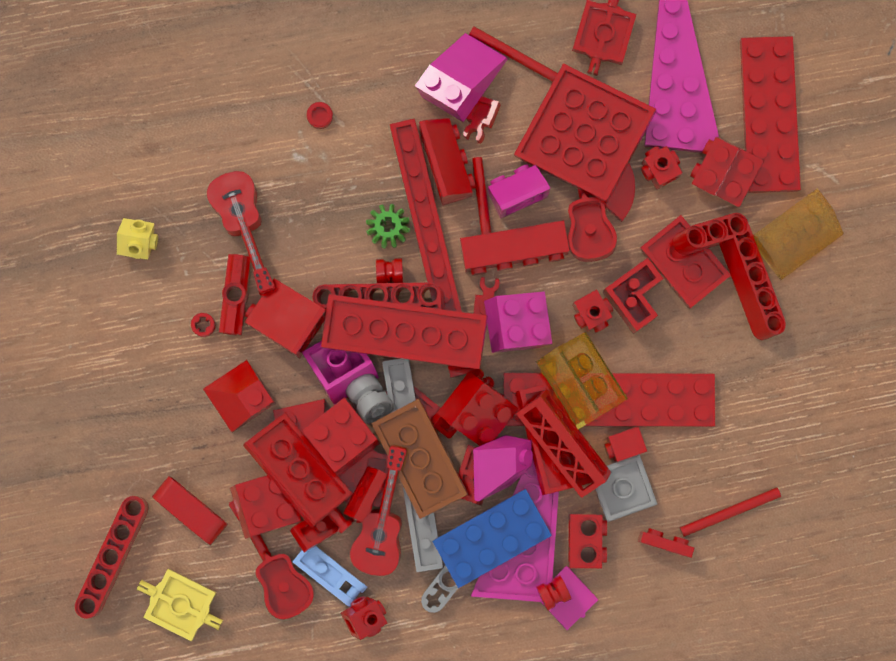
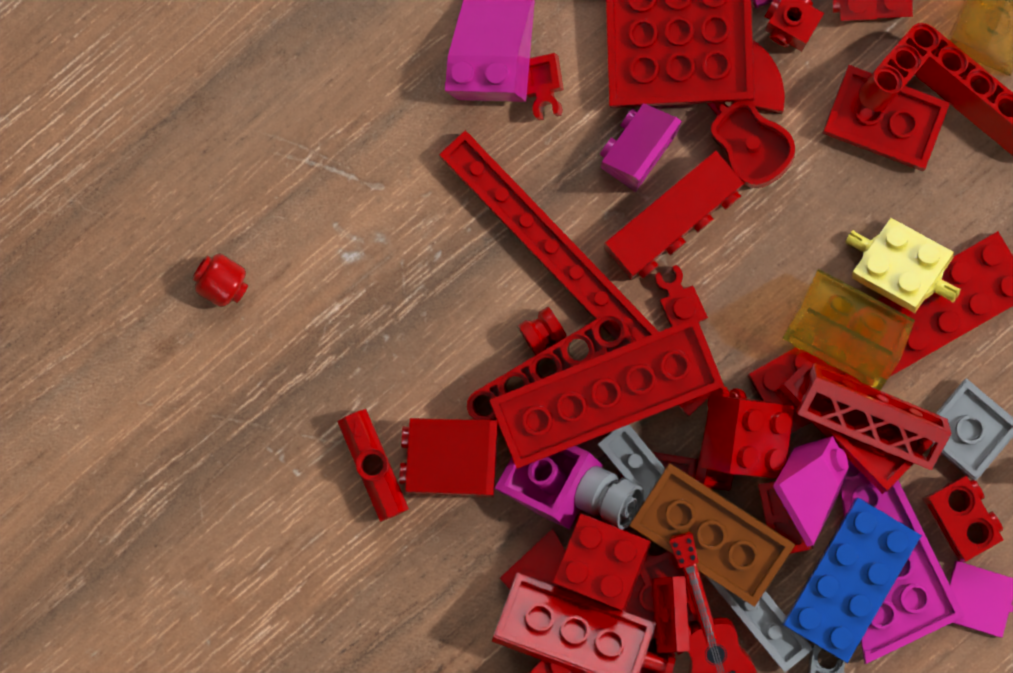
camera: 25 degrees left, 0 degrees up
light yellow brick [117,218,158,260] -> none
red bush [191,313,216,337] -> none
red slope [203,360,276,433] -> none
red piece [207,171,276,294] -> none
red tile [307,102,333,129] -> none
bright green gear [366,204,410,249] -> none
red slope [419,118,476,206] -> none
red bar [472,157,491,235] -> none
dark pink brick [484,291,552,353] -> none
red wheel [536,575,572,611] -> none
red brick [572,289,613,333] -> none
red brick [603,258,663,334] -> none
red brick [604,426,647,463] -> none
none -> red head [192,253,248,307]
none -> light yellow plate [846,218,961,313]

